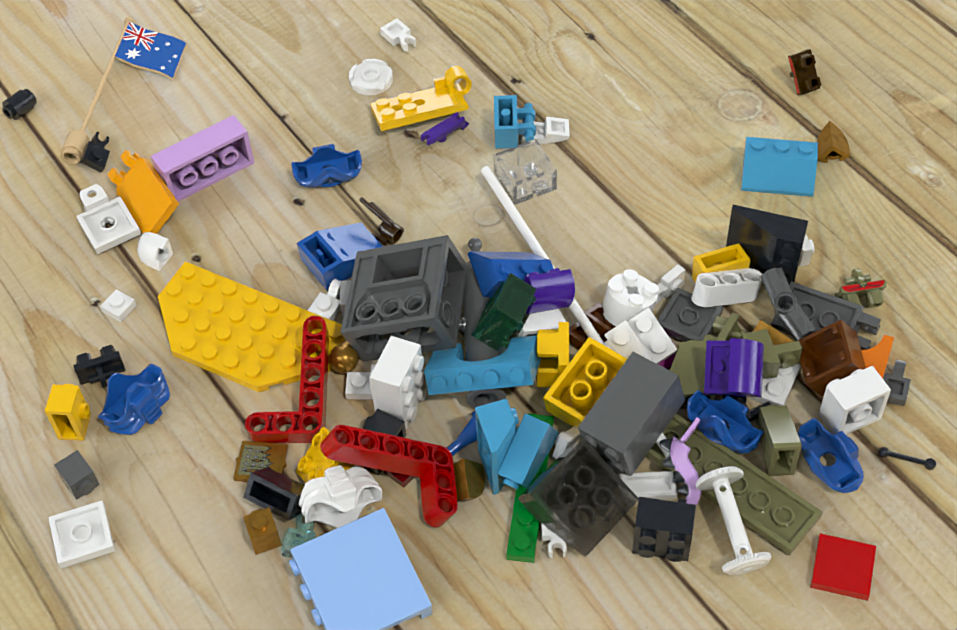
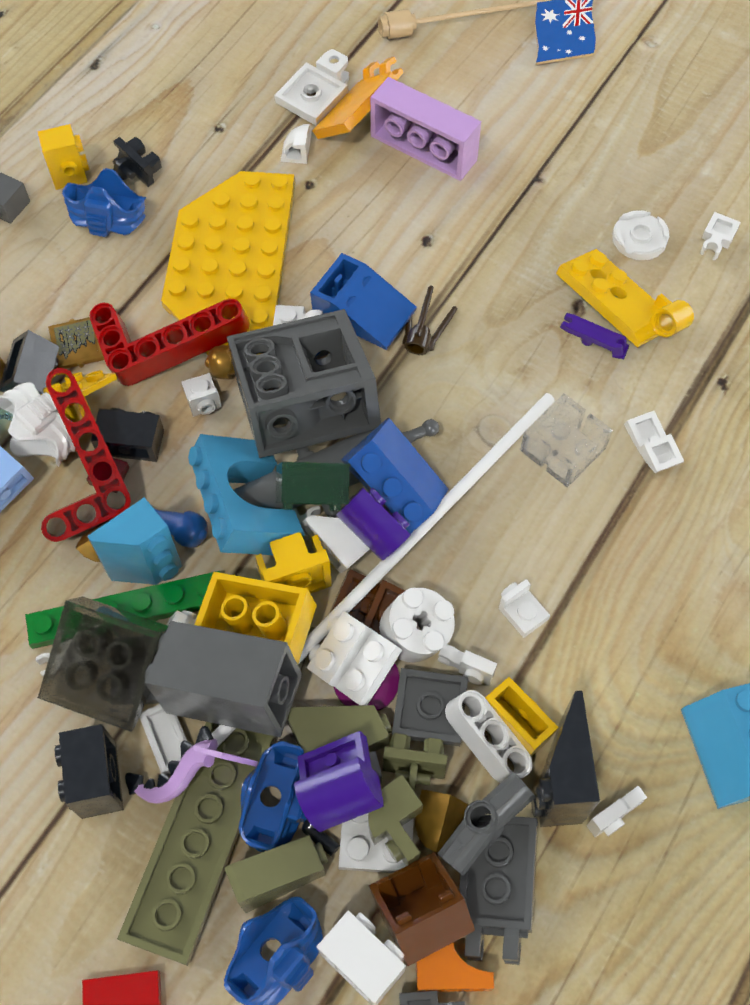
camera: 65 degrees right, 10 degrees up
black plate [80,132,110,173] -> none
white plate [100,290,137,322] -> none
blue piece [291,144,362,188] -> none
white brick [369,336,428,428] -> none
dark azure brick [494,95,536,149] -> none
dark azure slope [497,414,560,490] -> none
white hose [696,466,771,575] -> none
olive hips [834,268,887,308] -> none
none -> white bracket [499,579,550,638]

